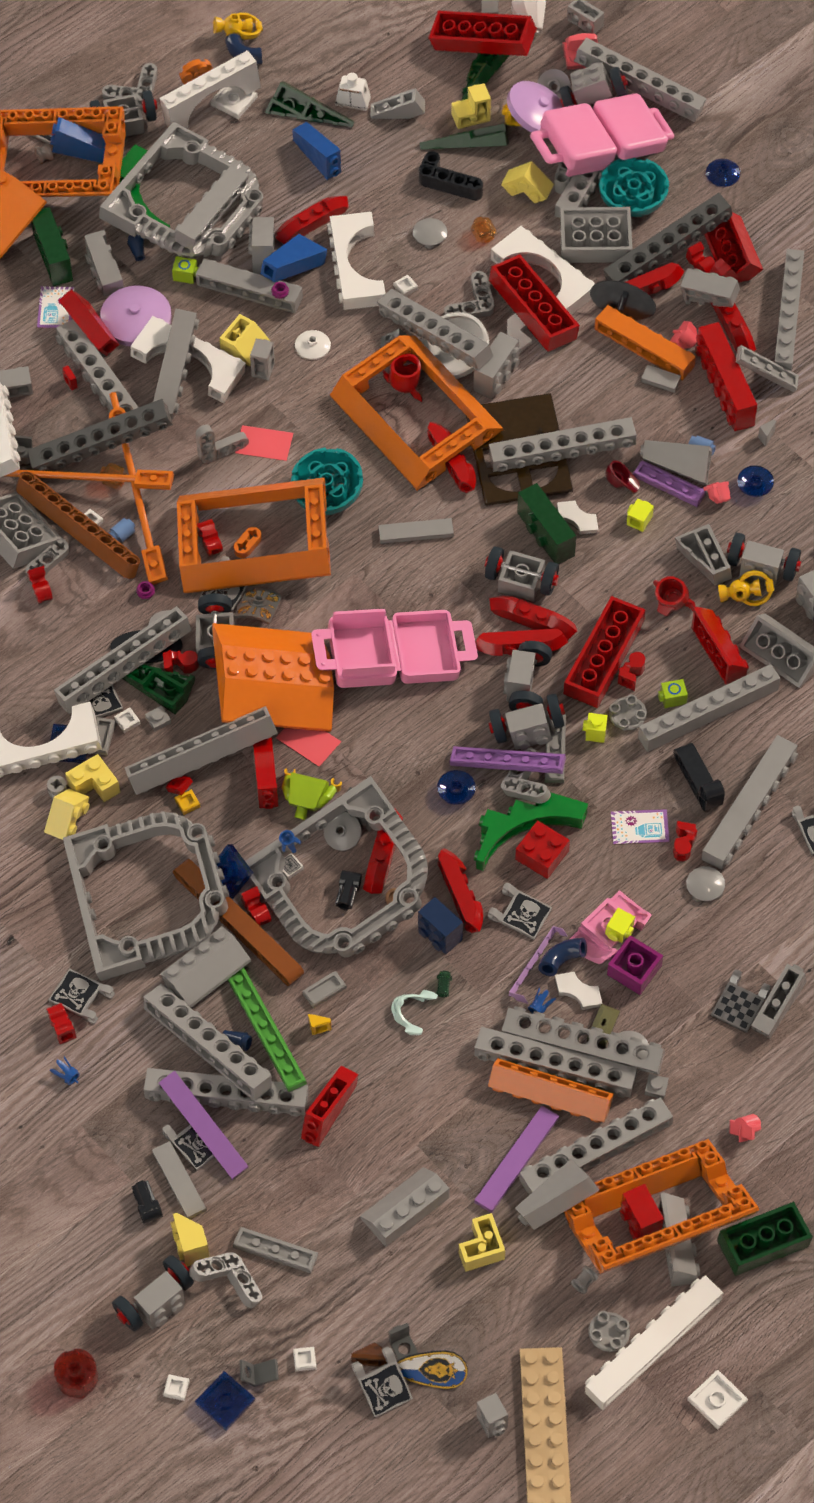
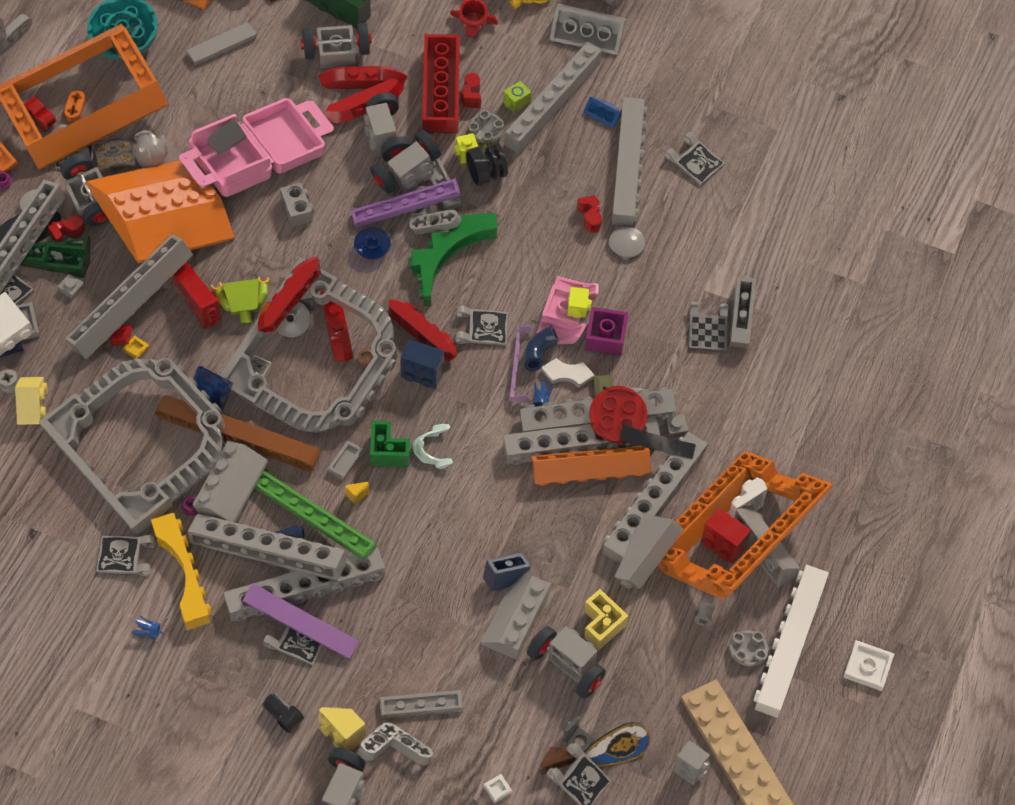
camera: 30 degrees left, 0 degrees up
red leg [46,1003,77,1045] -> none
light yellow brick [65,754,120,802] -> none
white tile [114,708,140,733] -> none
light grey tile [152,1141,207,1219] -> none
coral sticker [235,425,293,461] -> none
red leg [241,886,272,926] -> none
coral sticker [276,728,341,767] -> none
blue piece [279,830,301,853] -> none
red slope [301,1065,359,1147] -> none
black piece [336,870,362,910] -> none
clear green pin [436,971,452,998] -> none
medium lavender tile [475,1106,559,1213] -> none
red brick [515,820,570,879] -> none
sticker [611,809,670,844] -> none
black beam [673,743,725,812] -> none
red slope [691,607,749,685] -> none
dark green brick [717,1201,813,1276] -> none
coral piece [730,1114,761,1142] -> none
none -> light grey hair [134,130,168,168]
none -> yellow arch [151,513,212,630]
none -> magenta plate [182,497,198,516]
none -> dark grey slope [207,119,247,156]
none -> red brick [258,256,321,333]
none -> light grey brick [280,183,315,227]
none -> green brick [370,421,410,467]
none -> black wheel [465,141,508,186]
none -> dark blue slope [483,553,531,591]
none -> brick [526,626,606,699]
none -> blue slope [583,96,621,128]
none -> red tile [589,386,648,443]
none -> black sticker [620,425,696,459]
none -> white plate [729,477,768,518]

